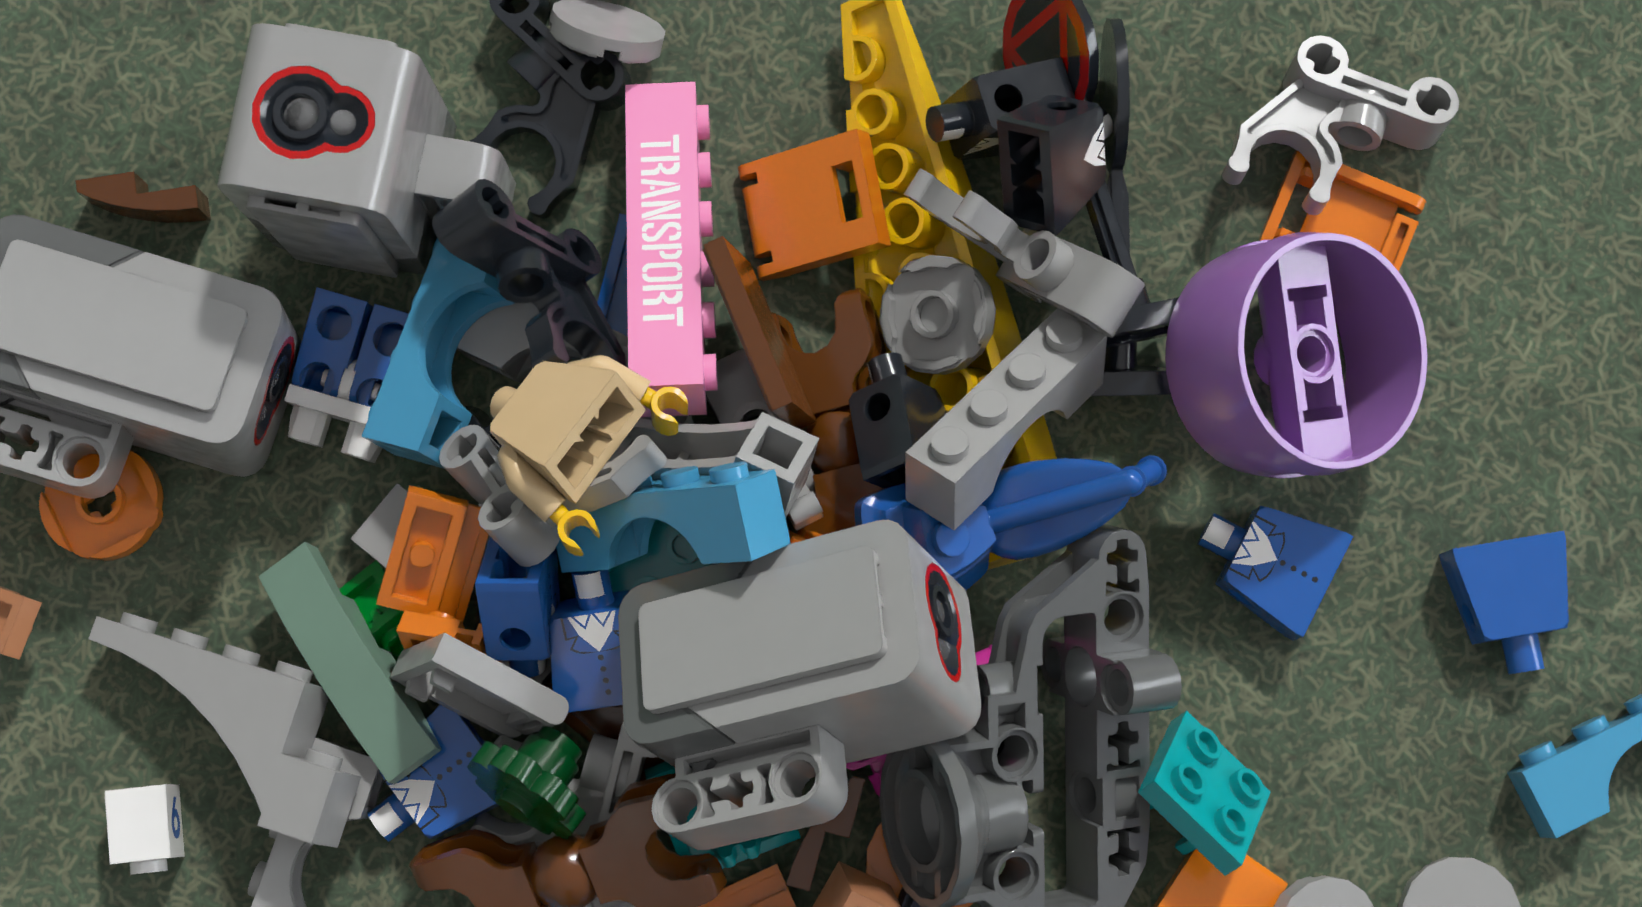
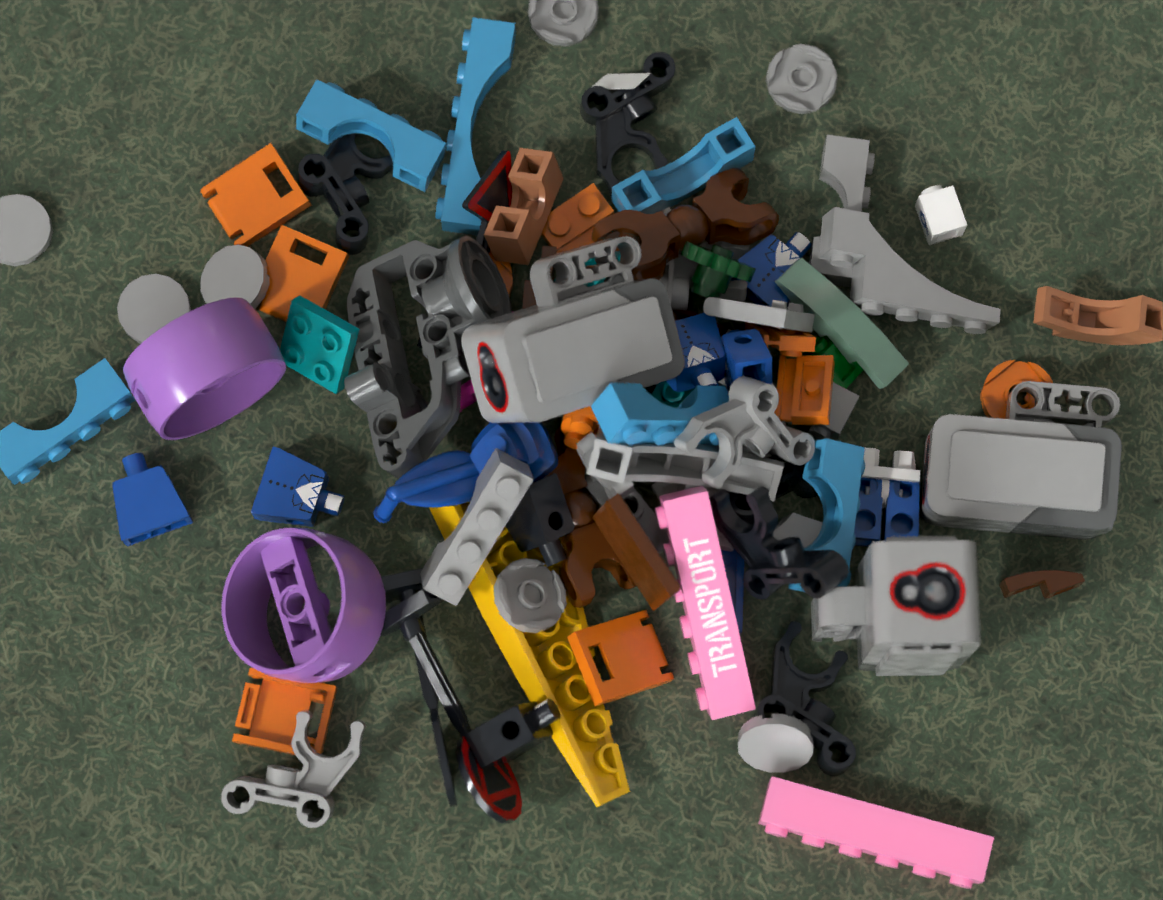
camera: 170 degrees right, 5 degrees down
tan torso [490,355,688,556] -> none
light grey piece [904,169,1145,338] -> none
black torso [997,95,1113,236] -> none
none -> medium lavender cylinder [123,297,286,440]

